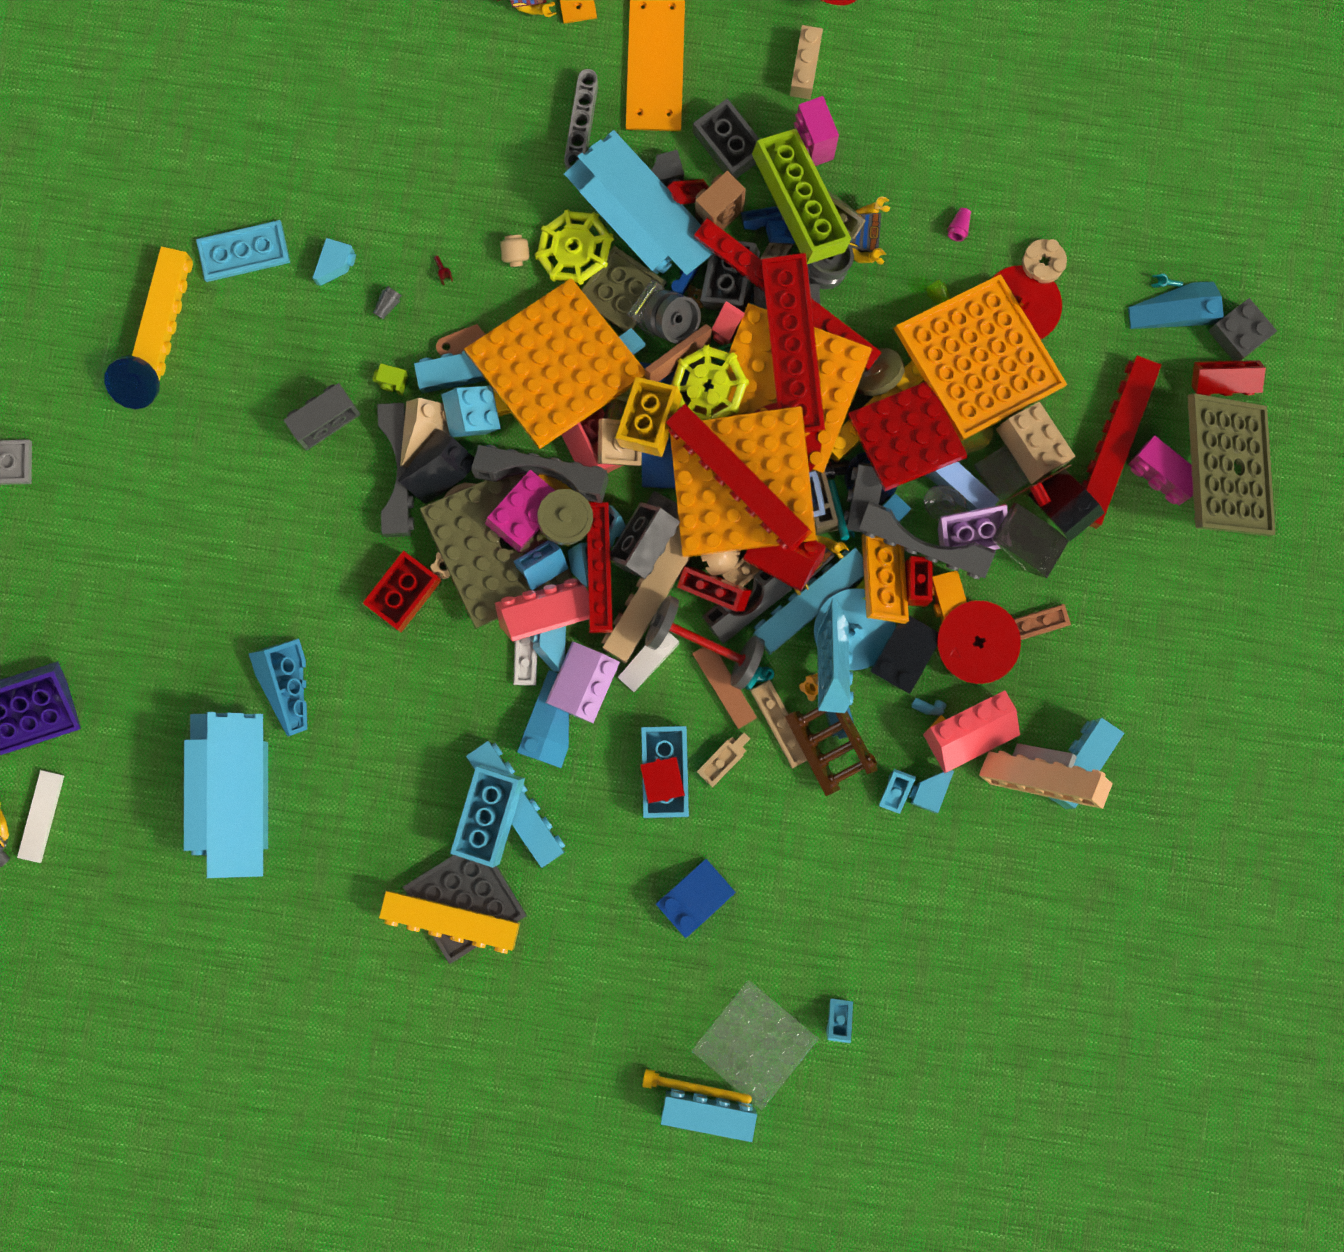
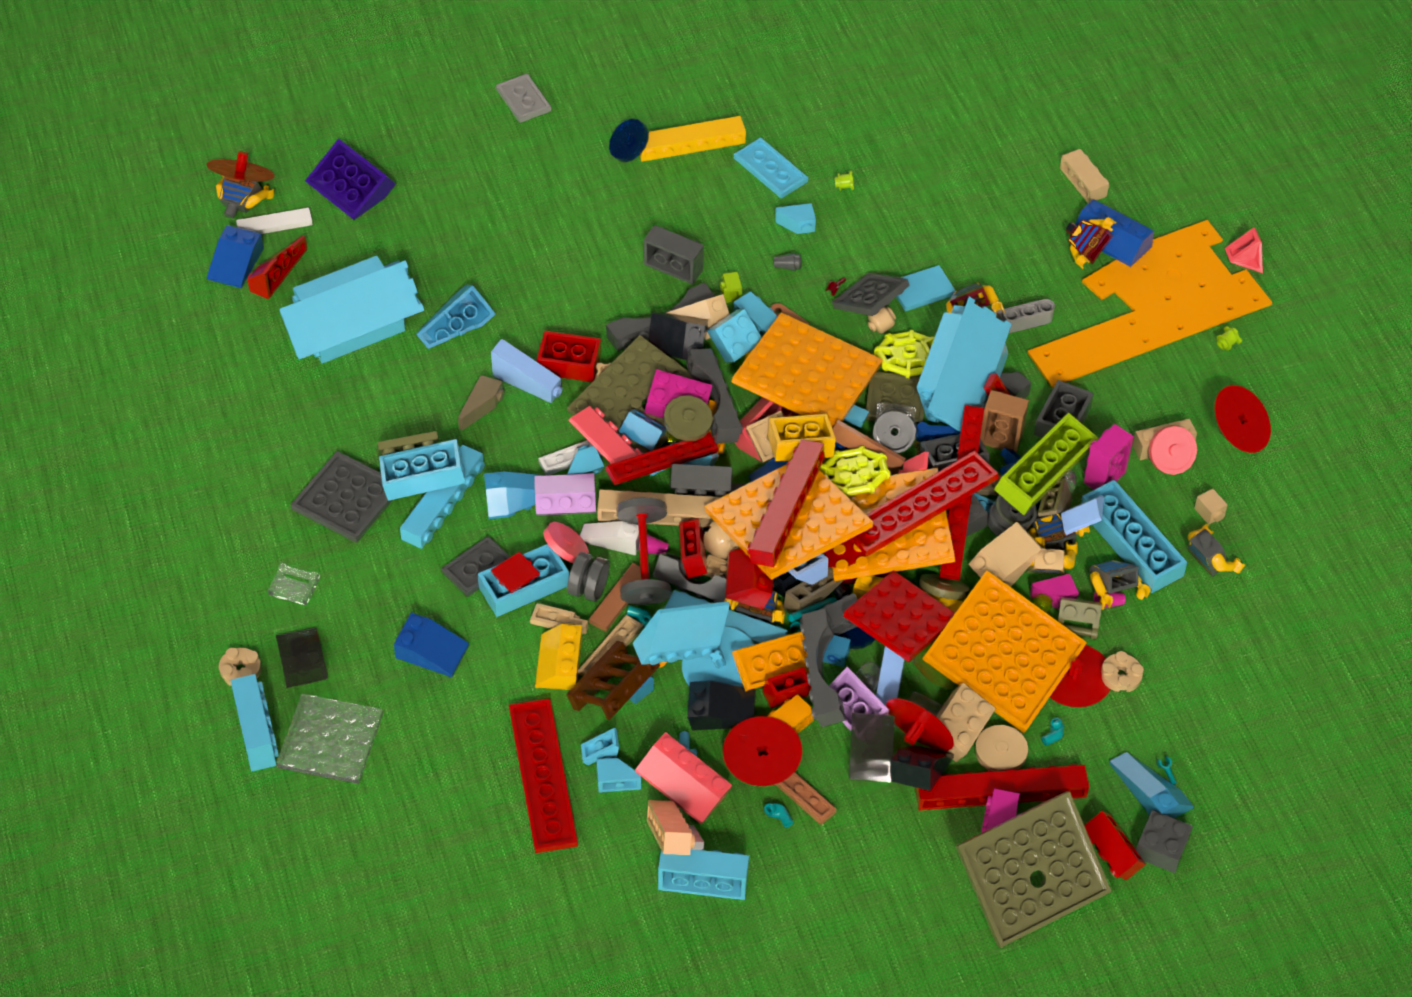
camera: 60 degrees right, 30 degrees down
yellow brick [379,891,520,954] -> none
yellow piece [643,1069,752,1104] -> none
medium azure slope [826,999,853,1043] -> none
none -> blue slope [207,225,264,288]
none -> tan plate [219,648,261,686]
none -> red wedge [247,236,307,299]
none -> clear plate [268,562,320,605]
none -> clear smoke slope [276,627,328,688]
none -> olive plate [376,431,438,457]
none -> dark grey tile [441,536,510,597]
none -> dark tan slope [458,375,505,431]
none -> light blue slope [491,339,562,403]
none -> red plate [509,698,578,854]
none -> yellow slope [535,624,582,690]
none -> coral wheel [543,522,589,563]
none -> dark grey wheel [567,552,610,602]
none -> dark pink cone [638,534,669,554]
none -> teal arm [764,803,794,828]
none -> dark grey plate [832,273,910,316]
none -> lime brick [835,171,854,191]
none -> medium azure tile [896,265,955,311]
none -> torso [946,282,1005,317]
none -> tan slope [969,522,1044,587]
none -> tan wheel [975,725,1028,772]
none -> tan torso [1027,541,1078,575]
none -> dark pink slope [1030,574,1079,609]
none -> teal arm [1041,717,1064,746]
none -> olive plate [1058,597,1102,640]
none -> light blue slope [1061,495,1104,535]
none -> medium azure brick [1081,480,1187,593]
none -> torso [1089,560,1150,610]
none -> coral wheel [1148,425,1197,475]
none -> torso [1187,524,1245,577]
none -> tan brick [1194,489,1227,525]

